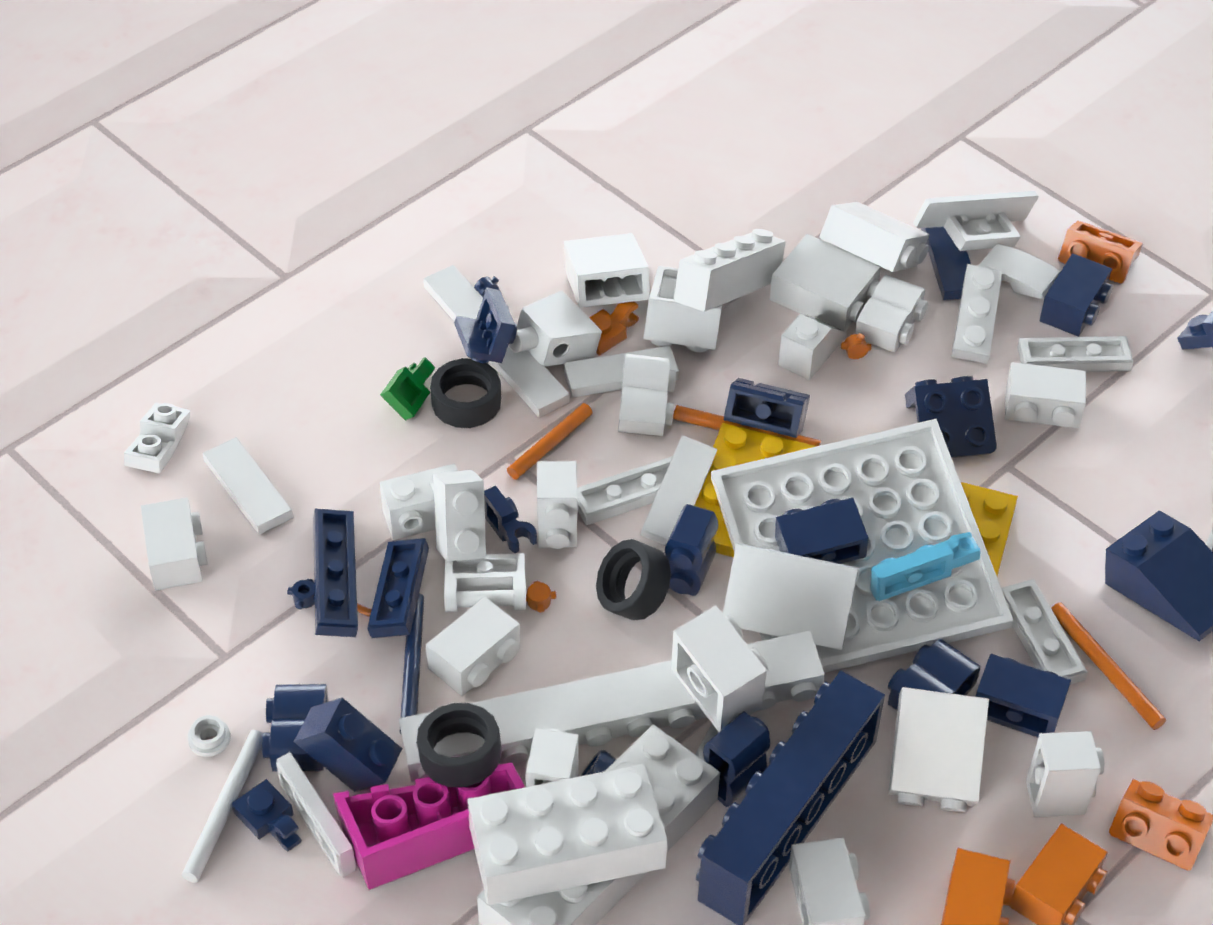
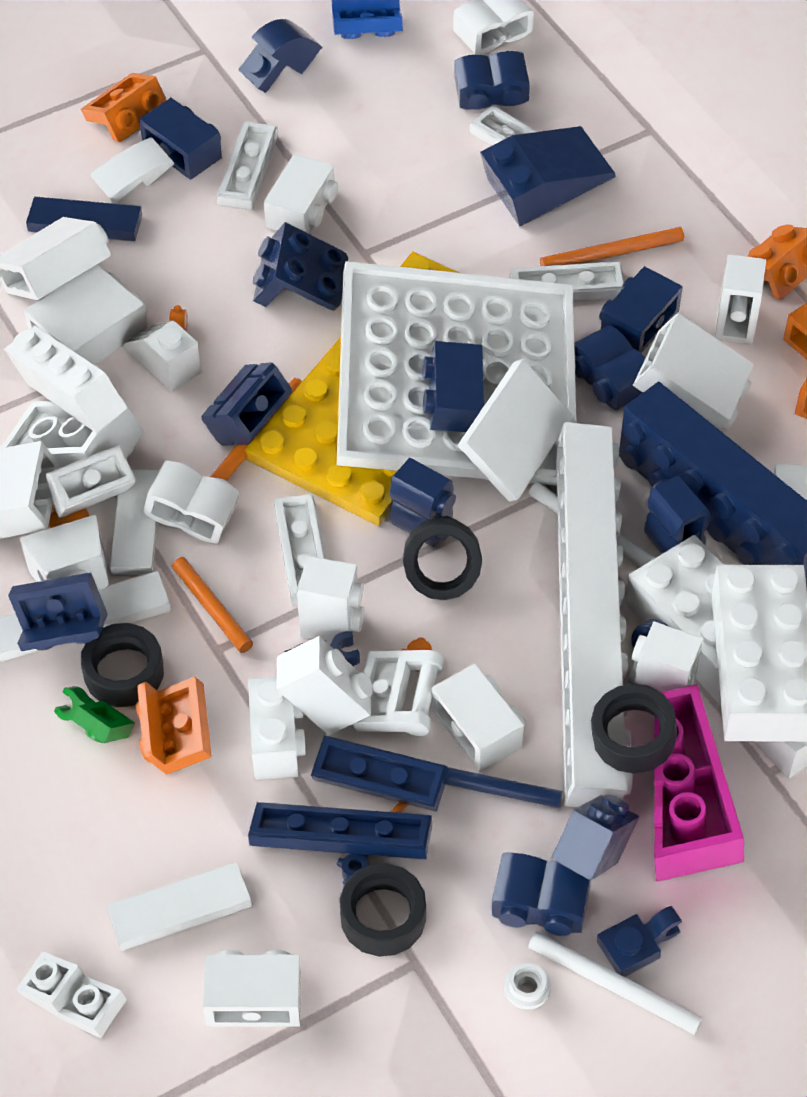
camera: 75 degrees left, 5 degrees up
white tile [276,752,356,877] -> none
white tile [640,435,717,545] -> none
white brick [671,605,768,732] -> none
white brick [855,275,928,352] -> none
medium azure hinge [870,532,981,601] -> none
white bracket [913,191,1039,251] -> none
white plate [951,264,1003,364] -> none
none -> white slope [46,445,137,518]
none -> orange bracket [136,677,212,775]
none -> black tyre [339,863,426,957]

